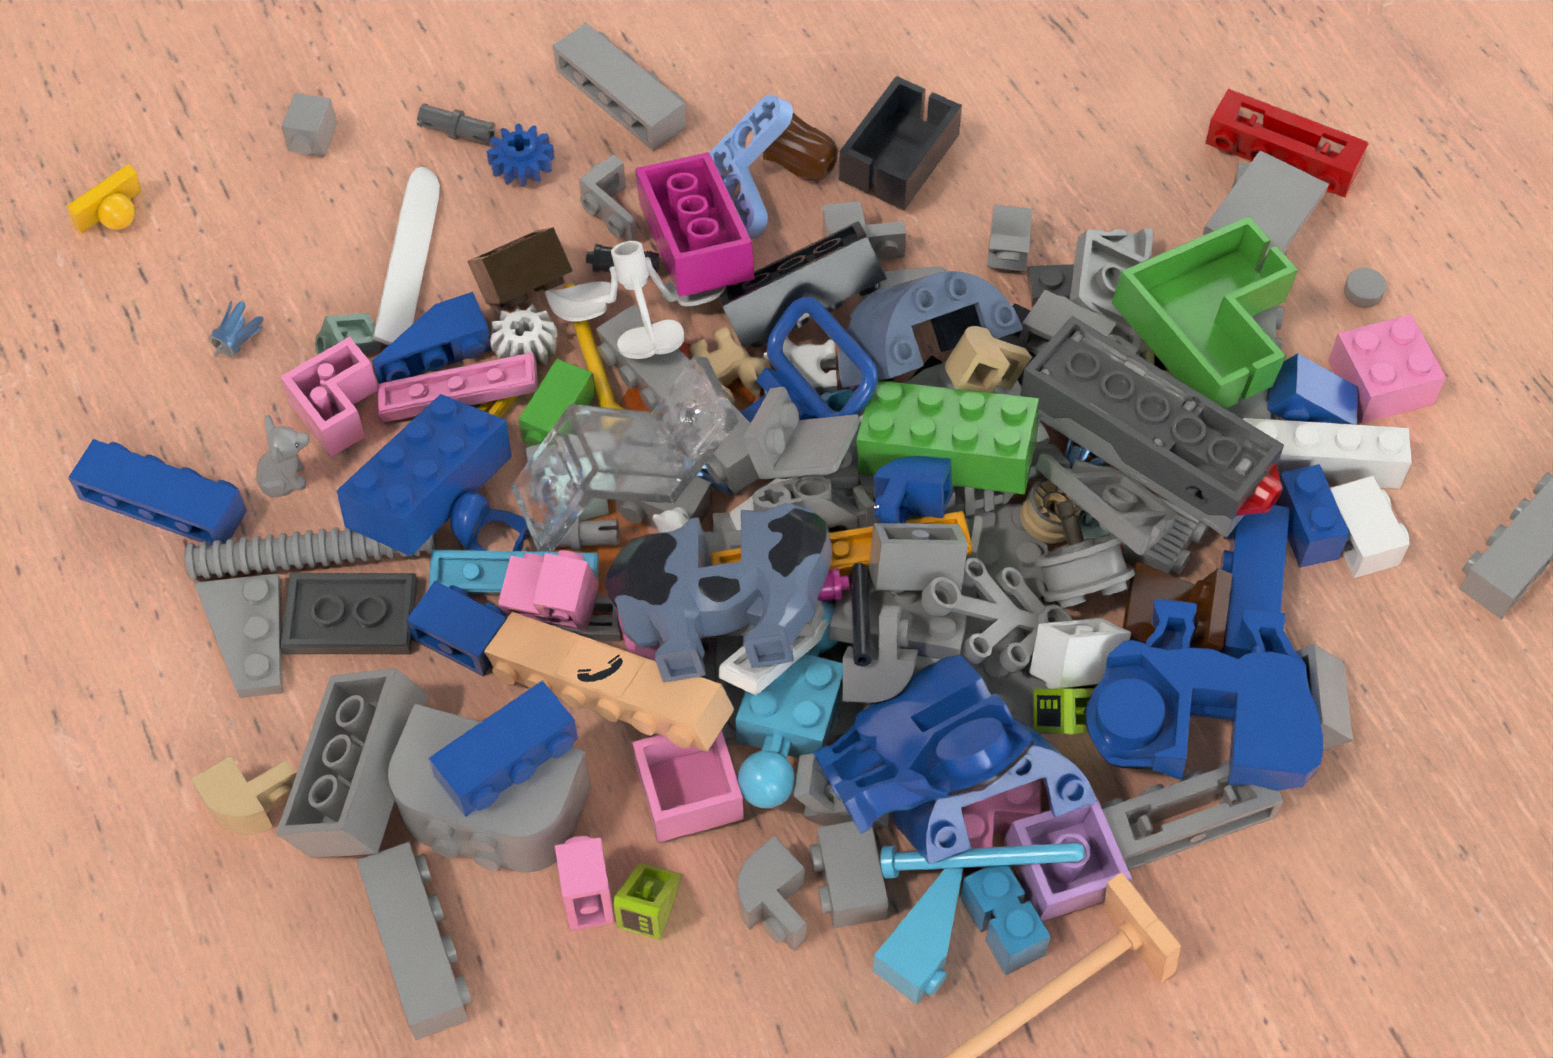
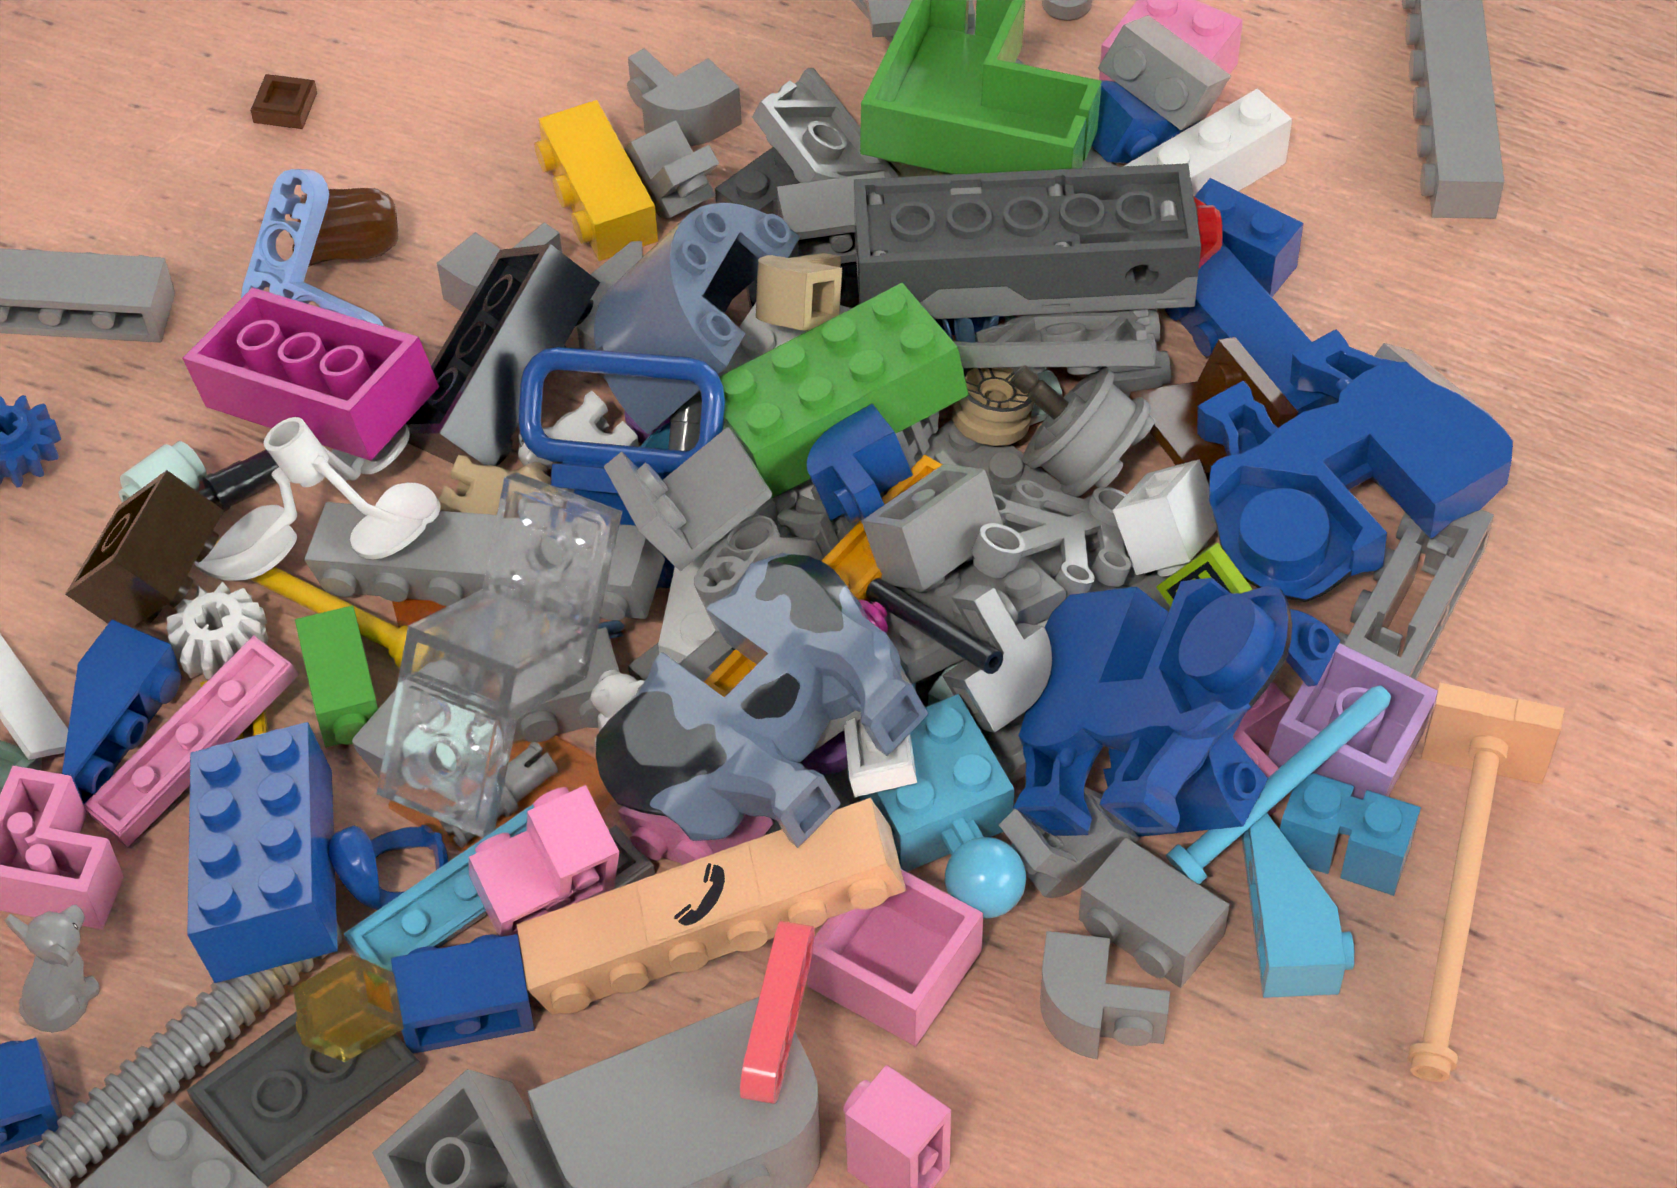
camera: 40 degrees left, 5 degrees down
blue brick [429,680,578,817] -> none
light grey bracket [579,154,638,241] -> none
lime slope [613,862,682,940] -> none
black piece [839,76,962,211] -> none
white brick [1330,476,1409,578] -> none
none -> light aqua brick [118,441,207,502]
none -> reddish brown tile [250,74,317,129]
none -> clear yellow brick [293,954,404,1062]
none -> yellow brick [534,100,658,261]
none -> light grey brick [627,48,742,146]
none -> coral beam [740,921,814,1104]
none -> light grey brick [1098,15,1231,130]

